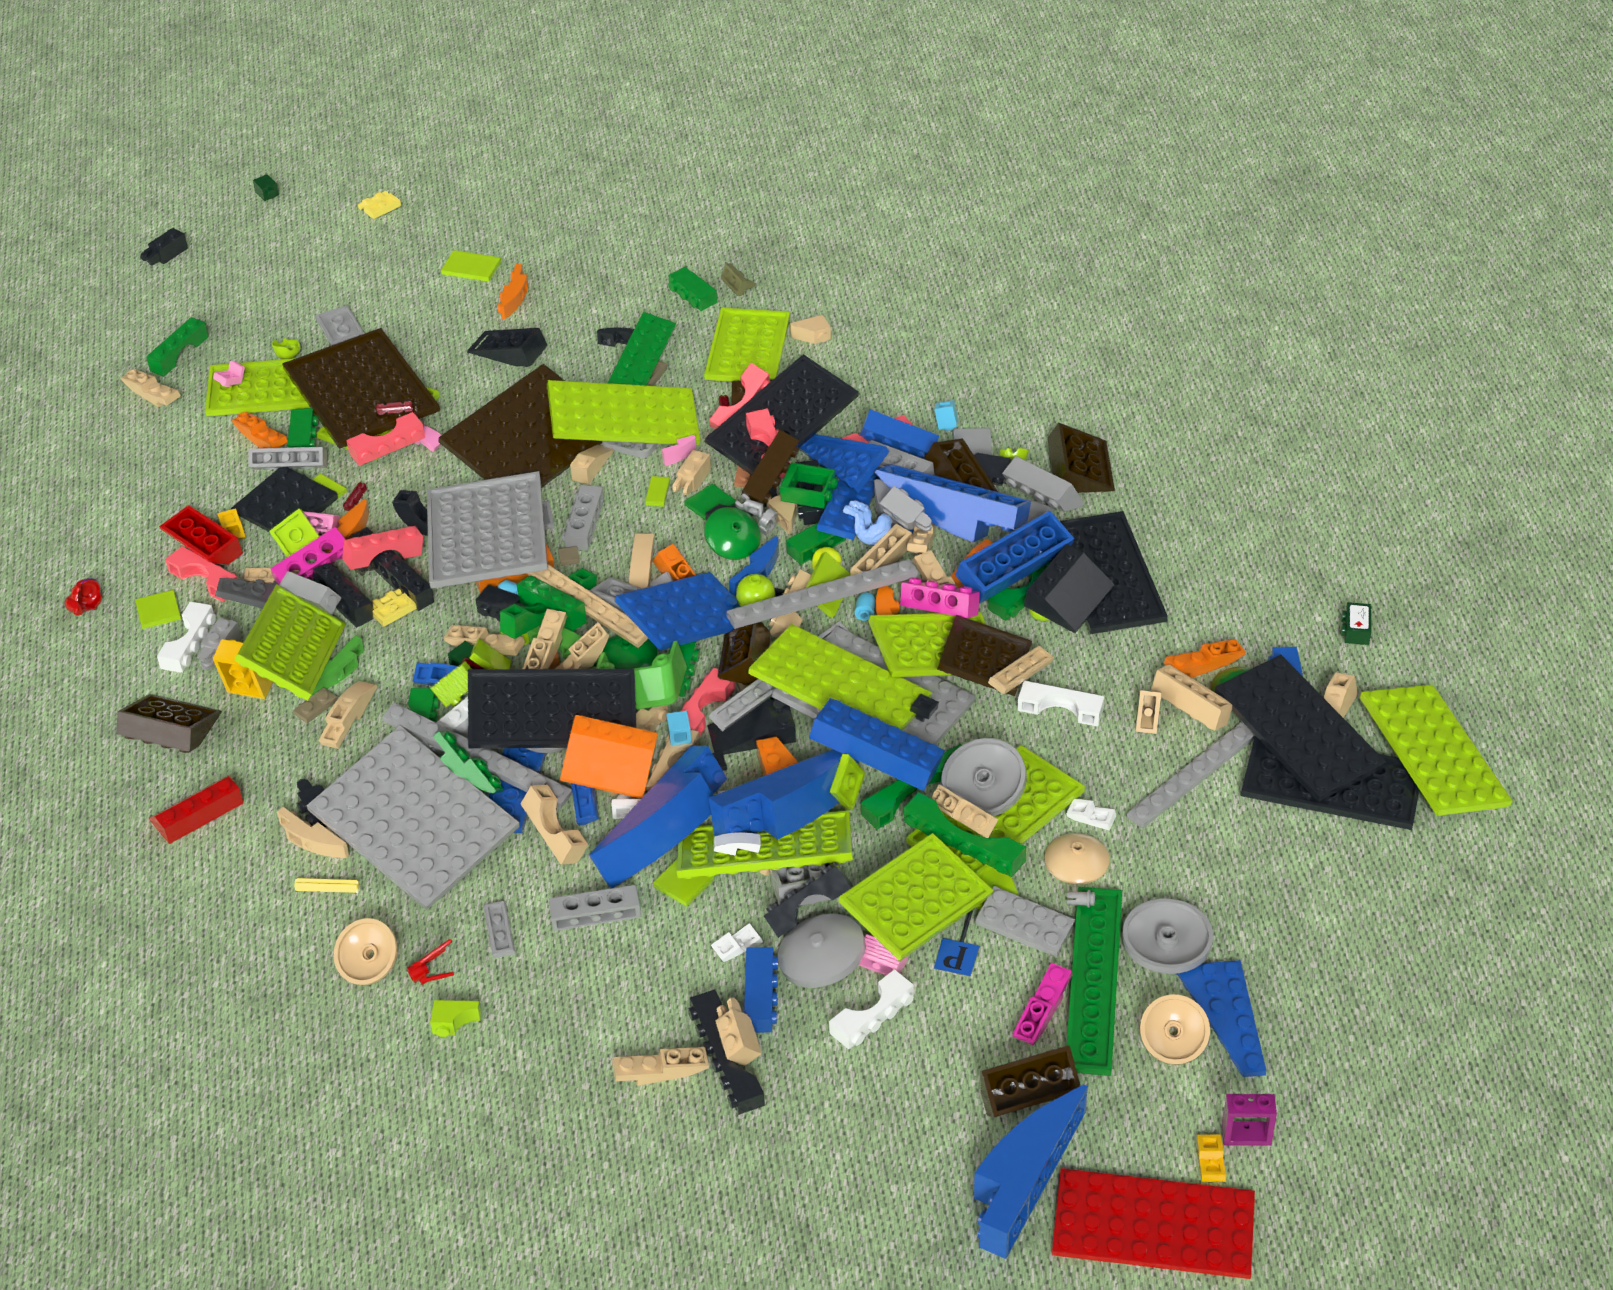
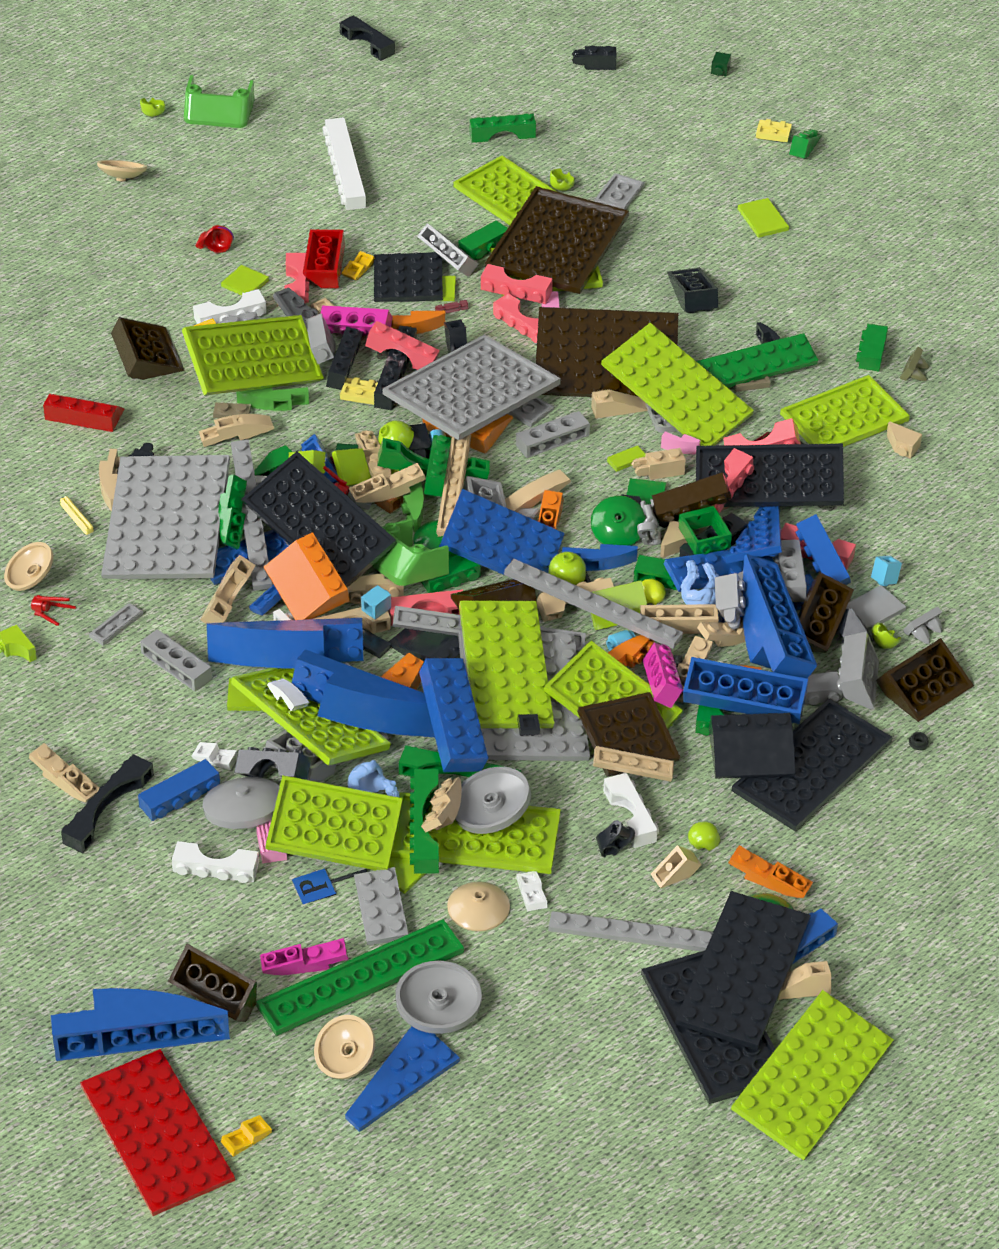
camera: 50 degrees right, 0 degrees up
tan slope [121,369,181,407] -> none
bright pink bracket [213,361,245,387] -> none
orange slope [232,412,288,449] -> none
lime plate [269,508,320,557] -> none
bright pink brick [303,511,340,533] -> none
dark red axle [376,401,413,415] -> none
orange slope [498,264,528,319] -> none
tan slope [555,622,609,669] -> none
dark tan tile [558,546,580,566] -> none
tan hinge [716,997,762,1066] -> none
lime tile [830,754,865,810] -> none
light grey pin [1067,890,1095,908] -> none
tan brick [1151,664,1232,731] -> none
magenta window [1222,1094,1277,1146] -> none
brick [1341,602,1371,645] -> none
none -> white brick [322,118,366,210]
none -> light blue hair [347,760,400,798]
none -> lime cylinder [378,420,414,448]
none -> coral arch [493,293,538,343]
none -> black piece [596,820,635,858]
none -> lime hair [687,821,721,851]
none -> green slope [789,129,822,159]
none -> light grey tile [903,606,942,644]
none -> pearl dark grey plate [909,732,929,750]

